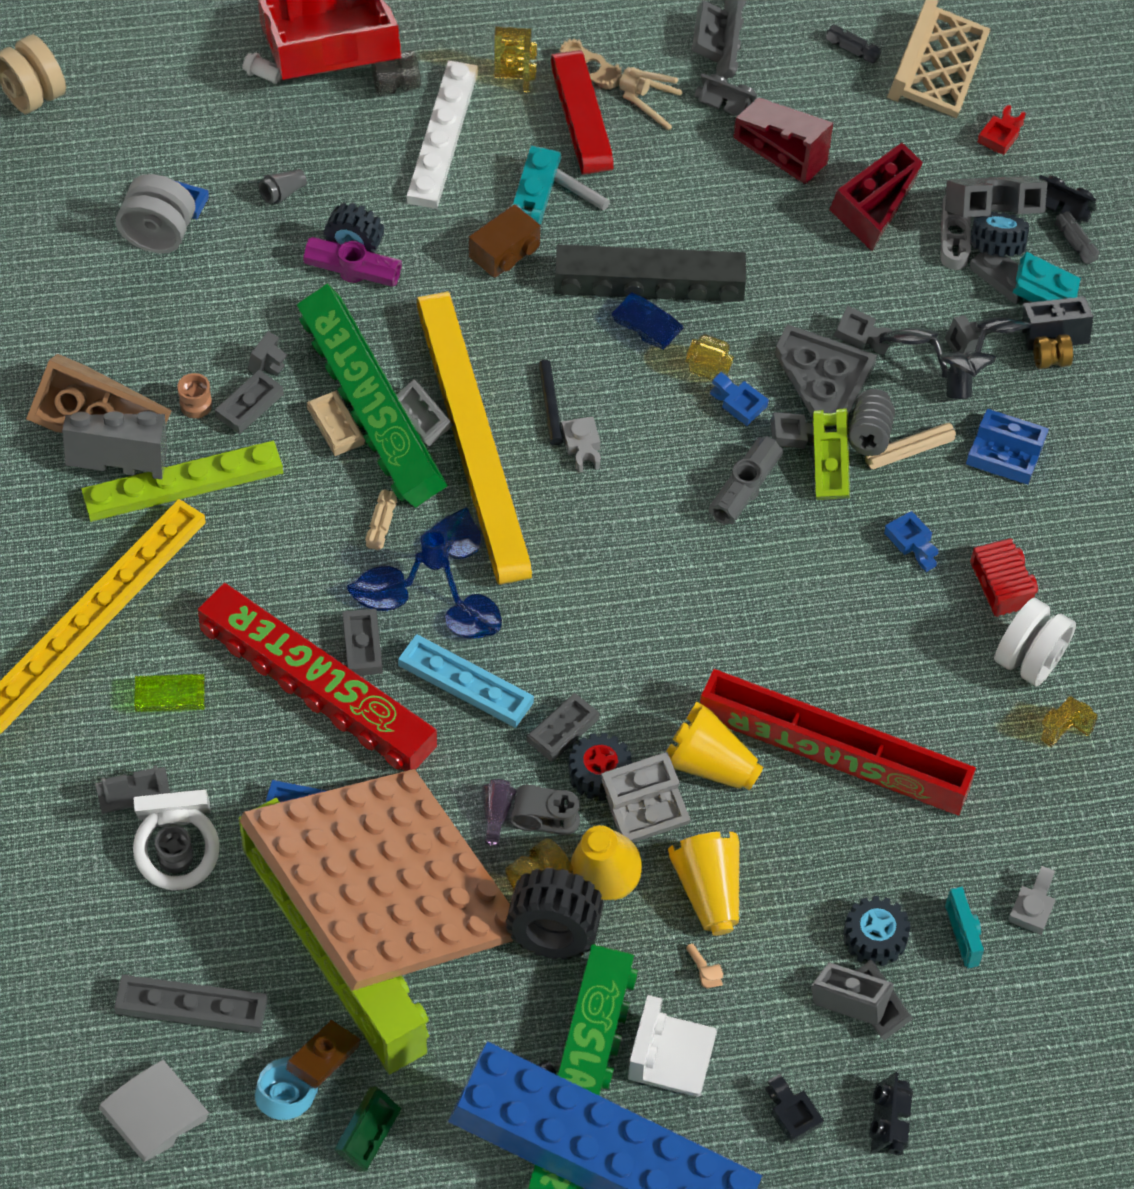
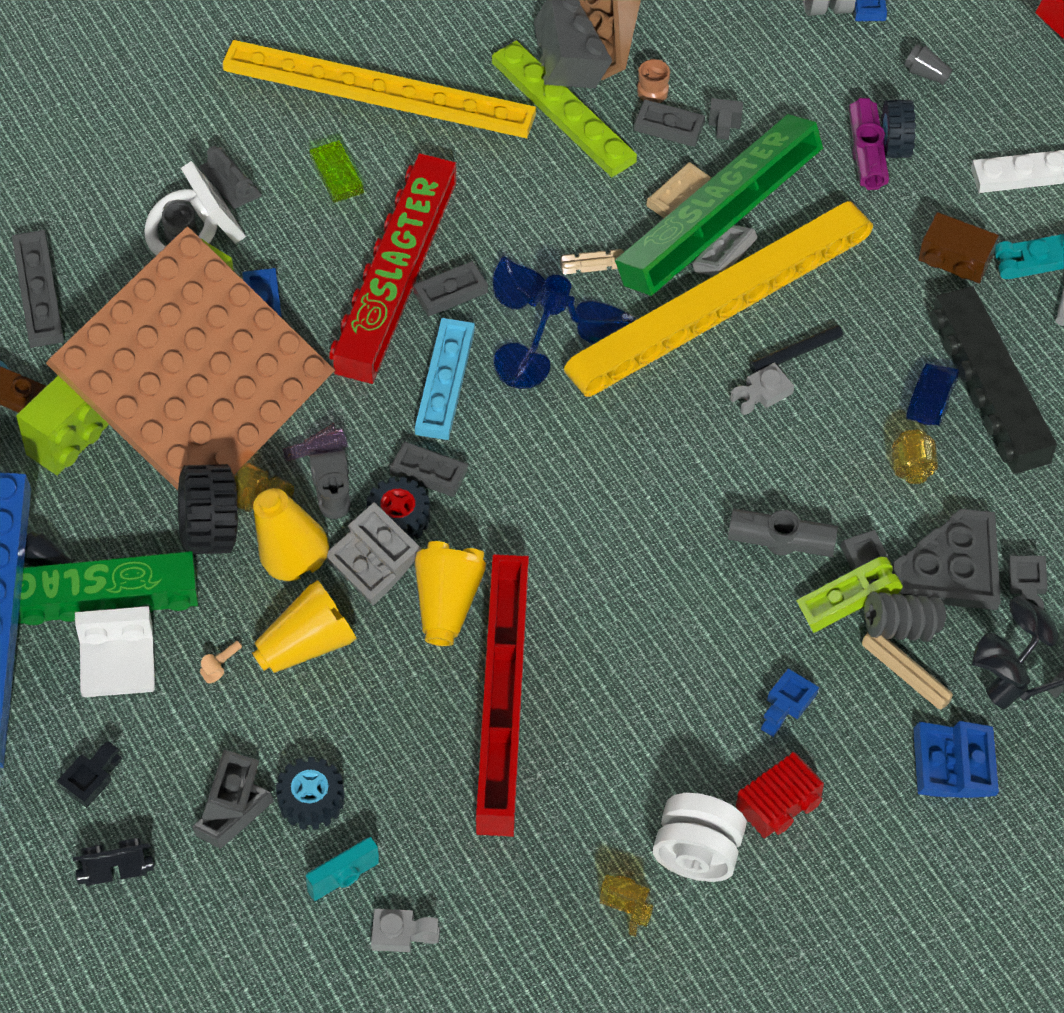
camera: 70 degrees right, 0 degrees up
blue plate [710,372,769,426] -> none

